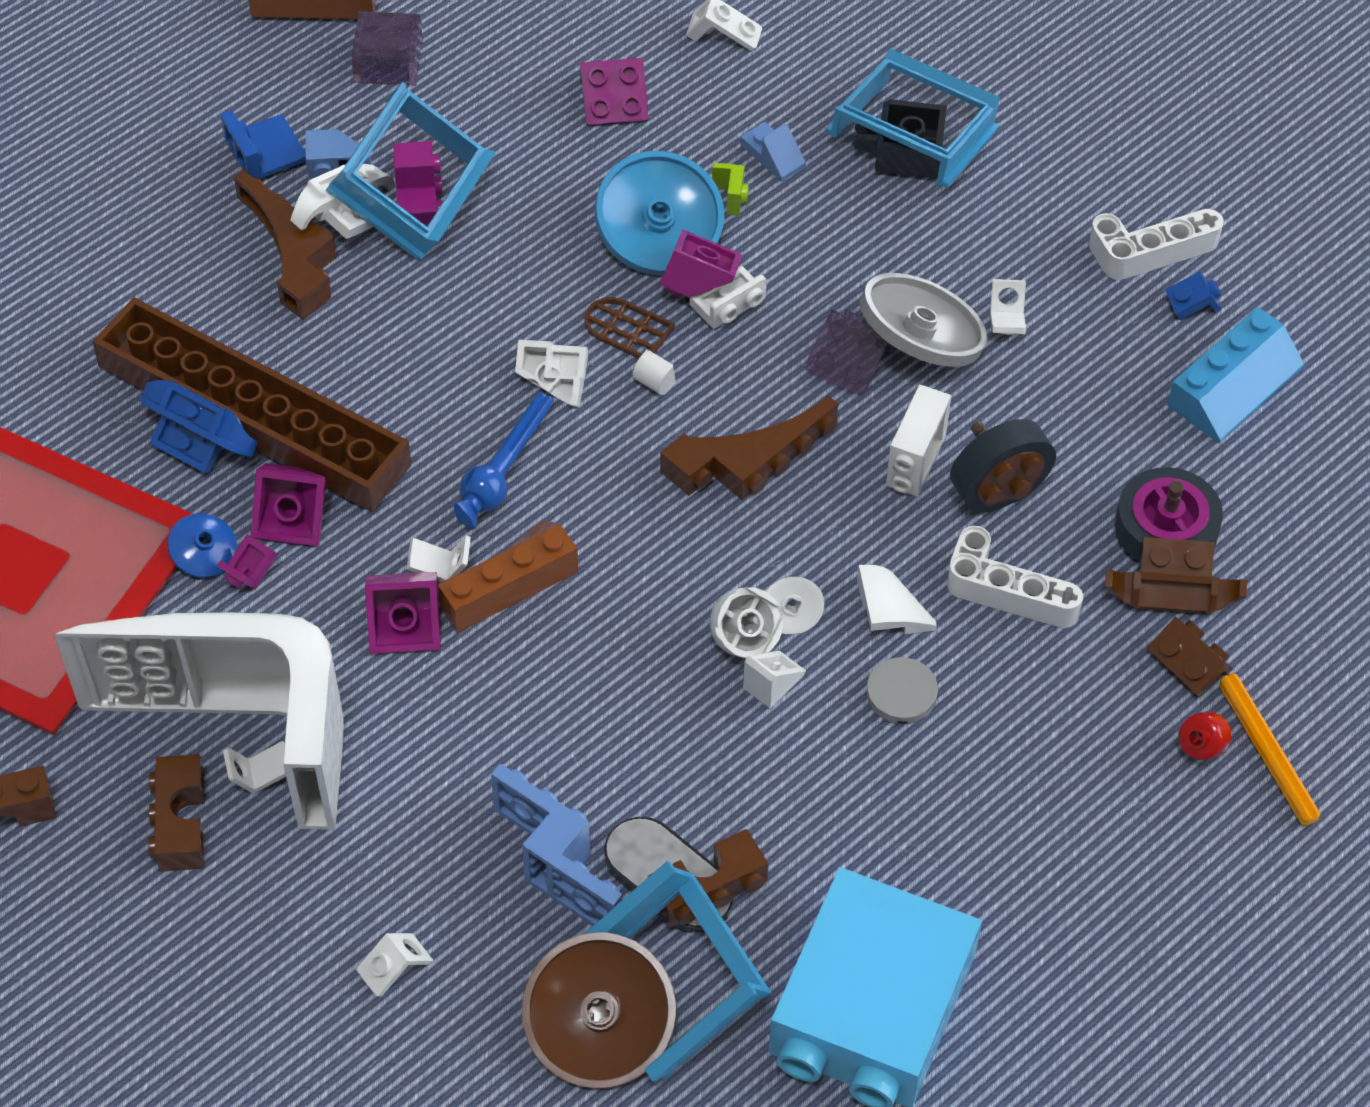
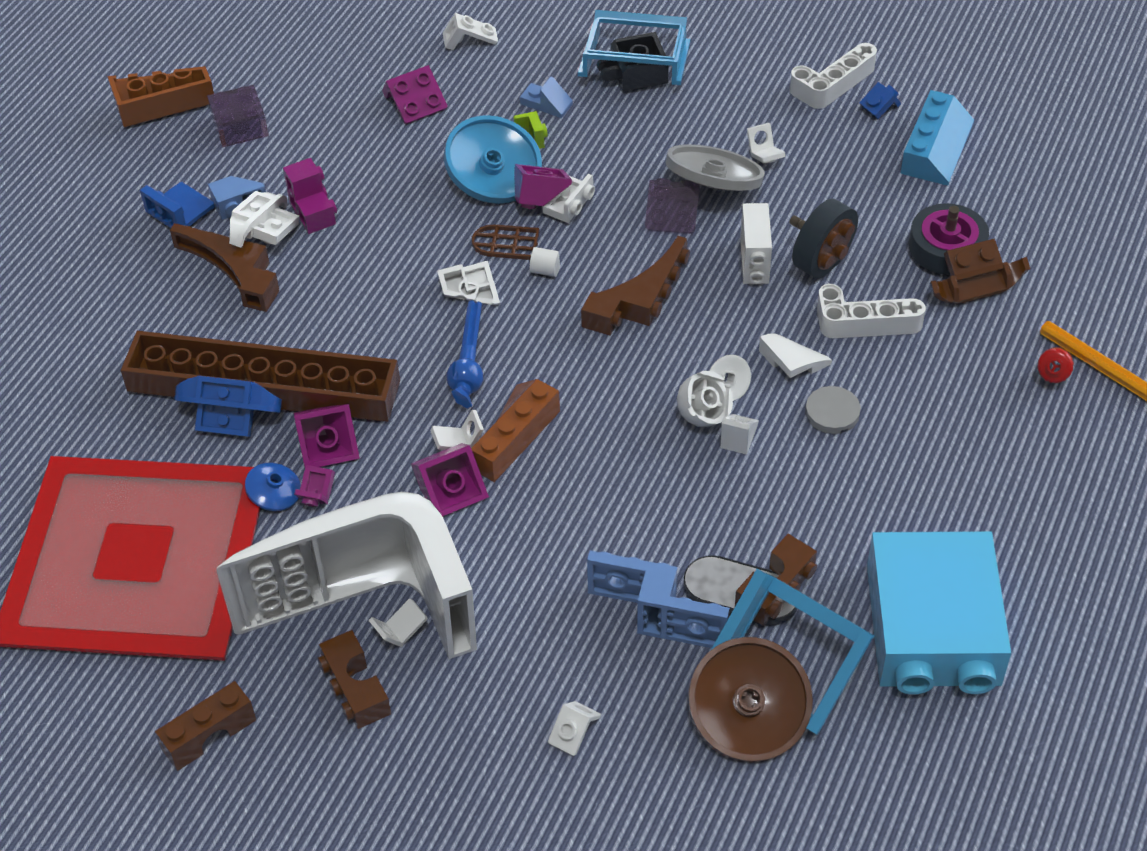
camera: 20 degrees left, 5 degrees down
dark azure piece [326,82,497,261] -> none
reddish brown bracket [1147,616,1233,697] -> none

